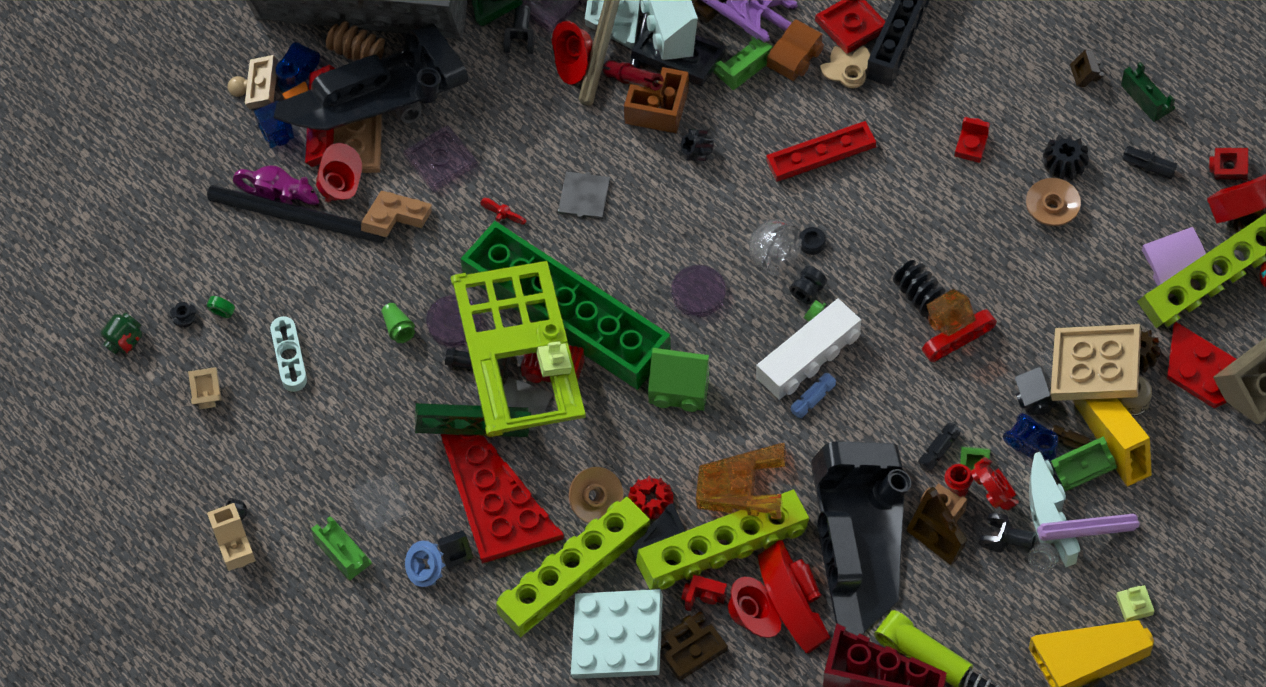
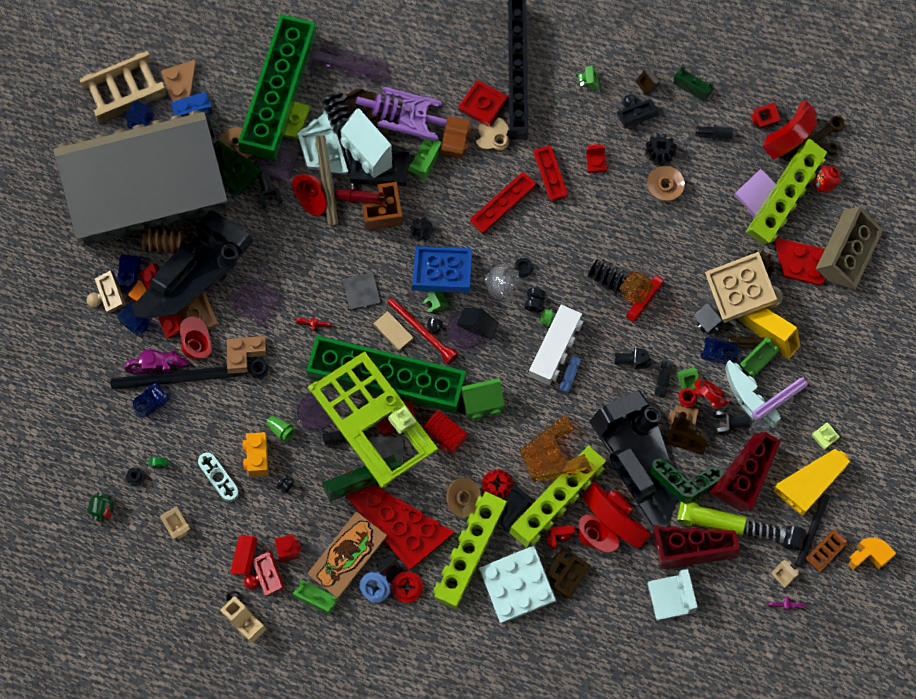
camera: 25 degrees left, 10 degrees up
none -> clear blue piece [133,382,170,418]
none -> red tile [230,536,258,576]
none -> light orange brick [243,432,269,477]
none -> plate [244,552,285,596]
none -> black plate [249,359,268,379]
none -> red brick [274,534,302,563]
none -> black bush [276,474,295,494]
none -> tile [307,512,388,599]
none -> tan tile [374,311,413,352]
none -> red piece [388,298,459,365]
none -> red gear [391,572,423,604]
none -> blue plate [412,246,472,293]
none -> red brick [423,410,468,455]
none -> bright green tile [424,291,450,312]
none -> black hinge [427,318,443,333]
none -> black slope [457,308,499,340]
none -> red plate [533,145,568,202]
none -> bright green tile [578,66,599,90]
none -> black piece [615,348,652,370]
none -> black plate [617,94,659,128]
none -> dark green beam [651,459,724,503]
none -> dark red wedge [709,432,781,512]

